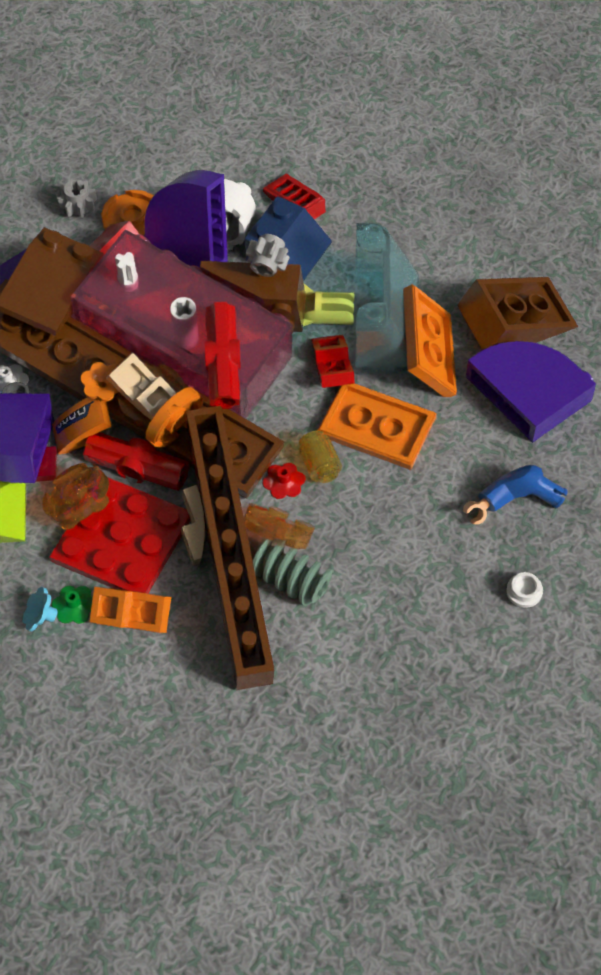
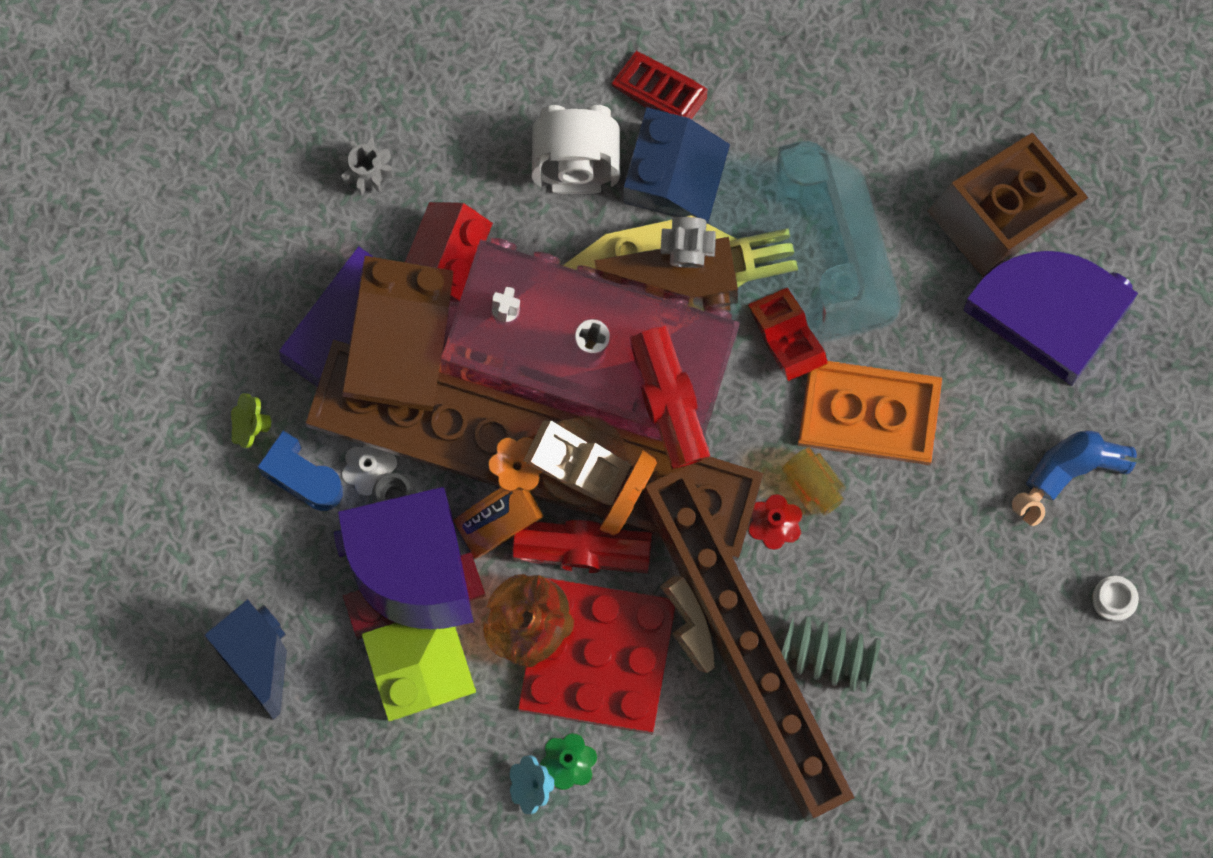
camera: 15 degrees left, 15 degrees up
orange slope [90,587,171,633] -> none
orange tile [101,190,154,239] -> none
dark purple brick [144,170,228,273] -> none
clear orange plate [244,503,315,549] -> none
orange tile [403,284,457,397] -> none

